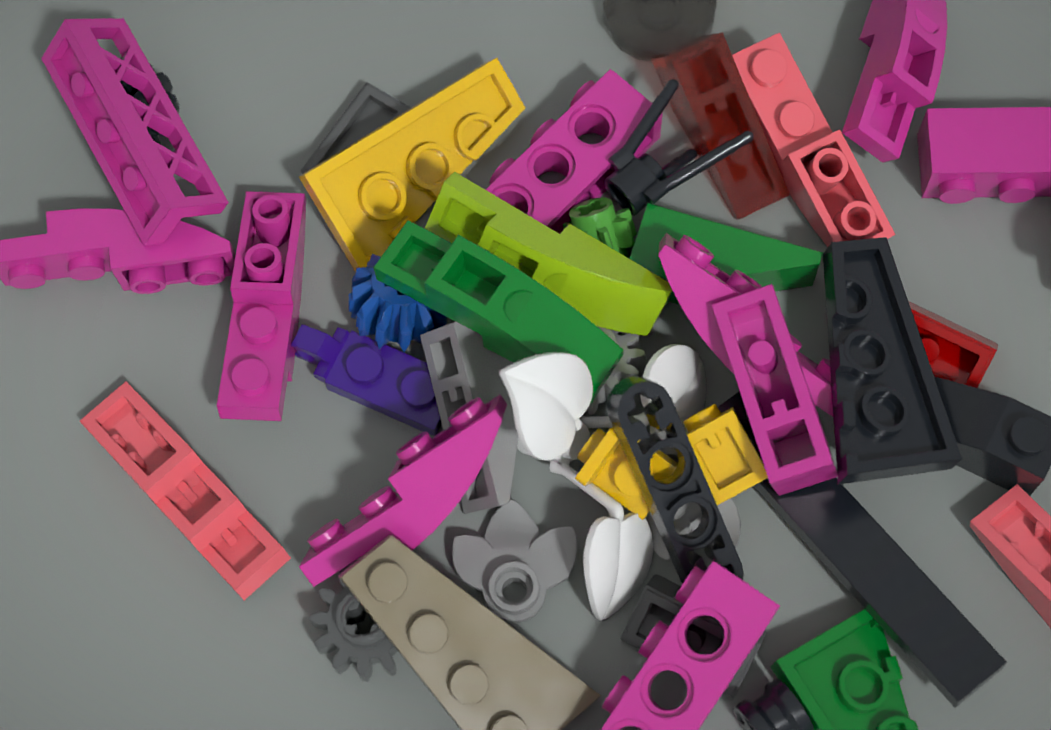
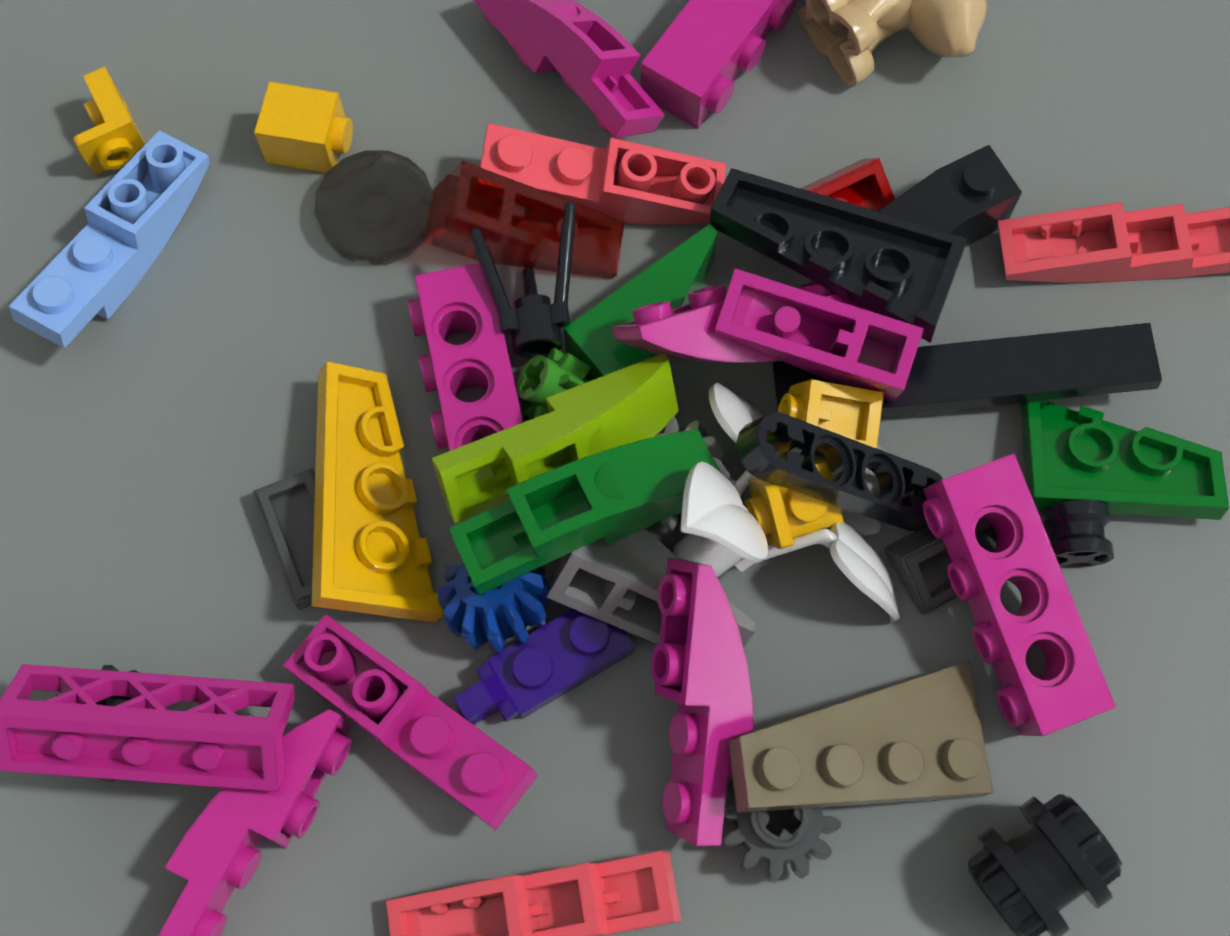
camera: 60 degrees left, 0 degrees up
light grey plate [452,499,577,623] -> none

